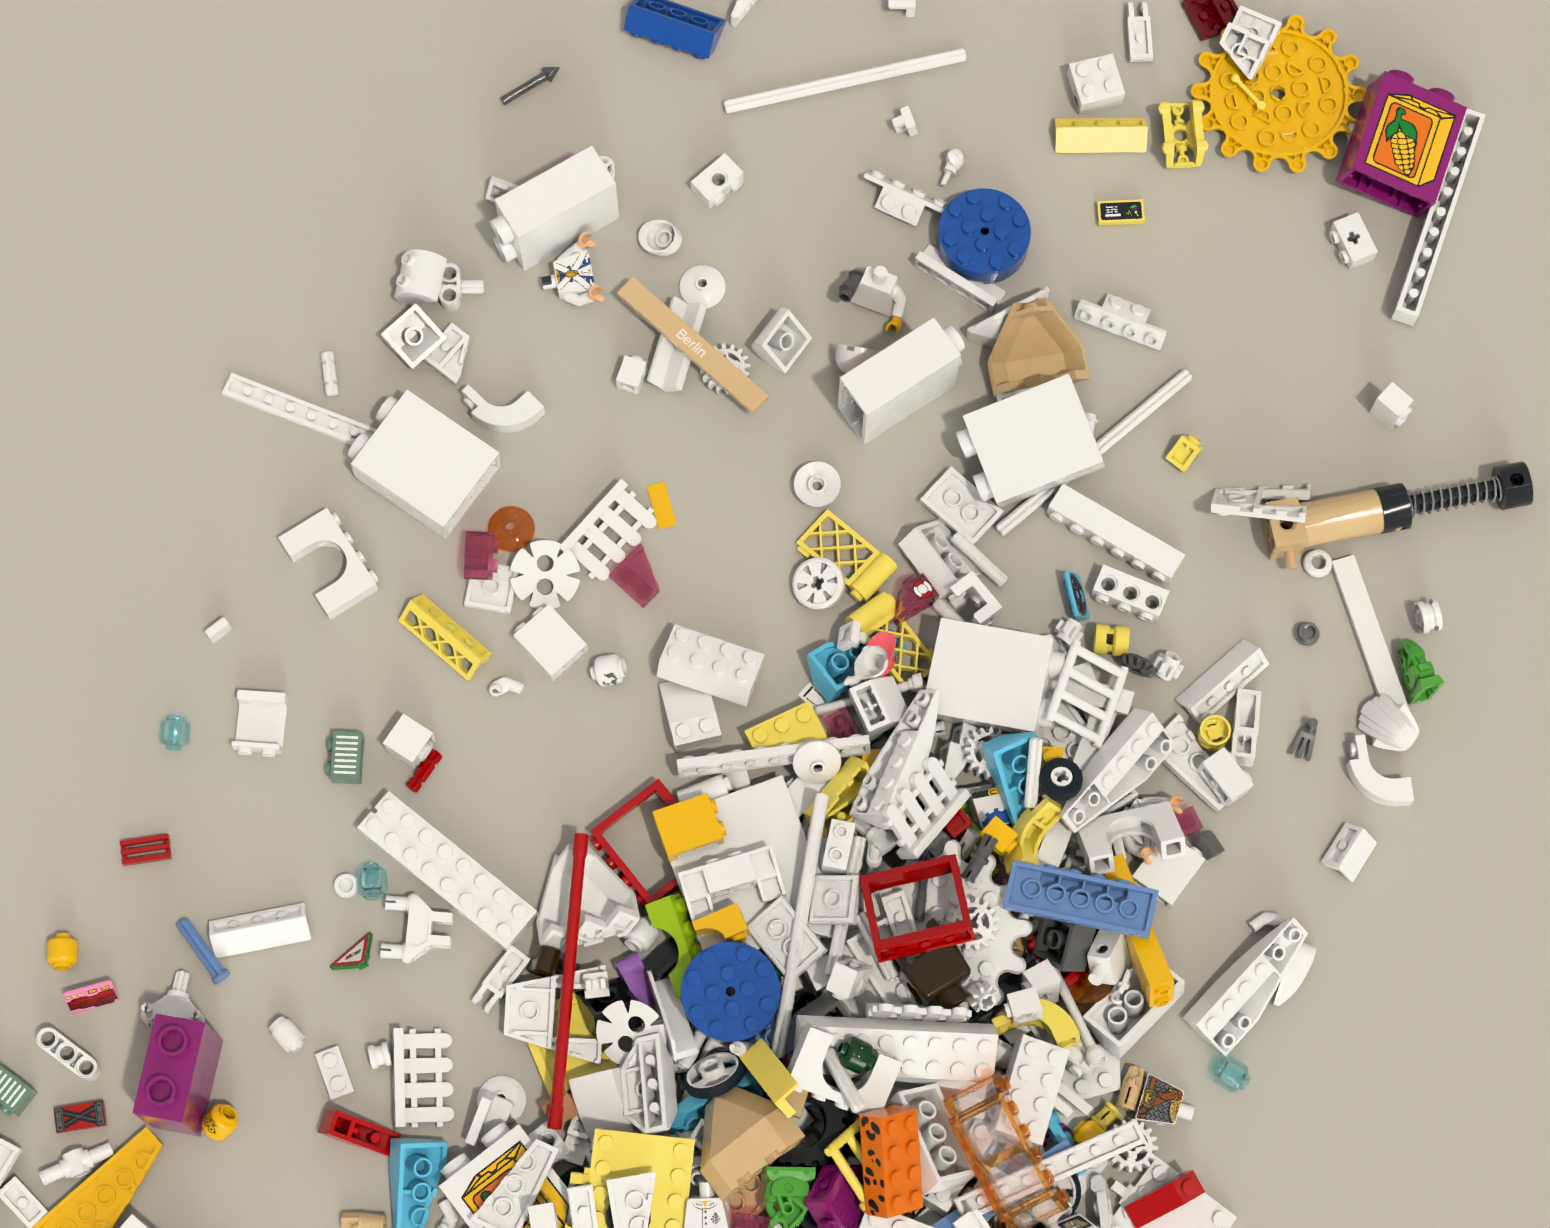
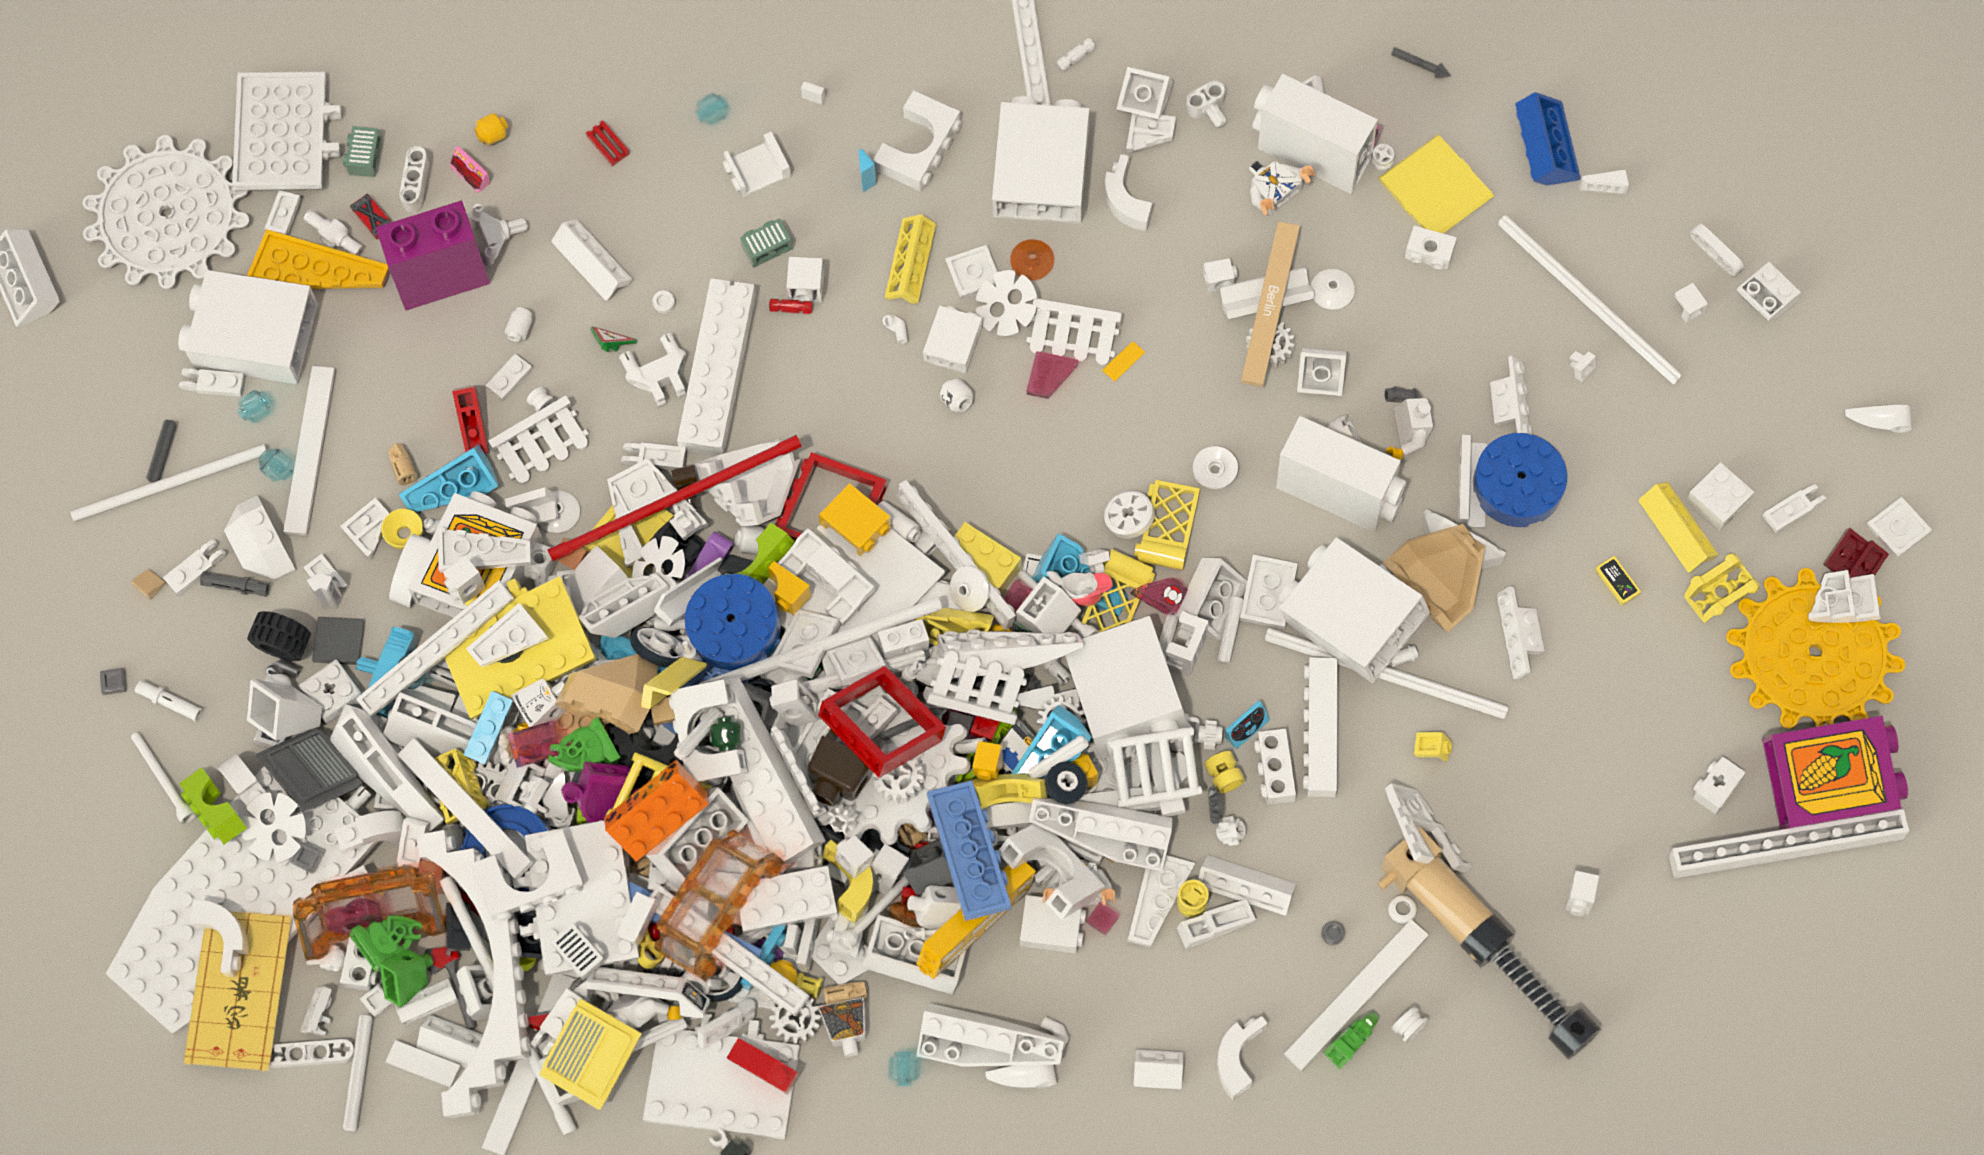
camera: 65 degrees right, 5 degrees down
medium blue axle [176,918,230,984] -> none
yellow head [201,1104,239,1141] -> none
clear light blue head [356,863,388,900] -> none
white brick [394,249,447,305] -> none
clear pink brick [464,531,499,580] -> none
white hat [638,219,682,256] -> none
white brick [657,624,765,707] -> none
white slope [659,681,722,753] -> none
white piece [940,148,964,187] -> none
dark grey pin [961,833,999,883] -> none
flat silver tile [1194,831,1225,860] -> none
white brick [1197,747,1254,807] -> none
light yellow hinge [1231,74,1266,111] -> none
flat silver piece [1289,718,1318,761] -> none
white hair [1358,694,1420,752] -> none
none -> medium azure slope [858,149,876,192]
none -> light yellow piece [1379,135,1494,234]

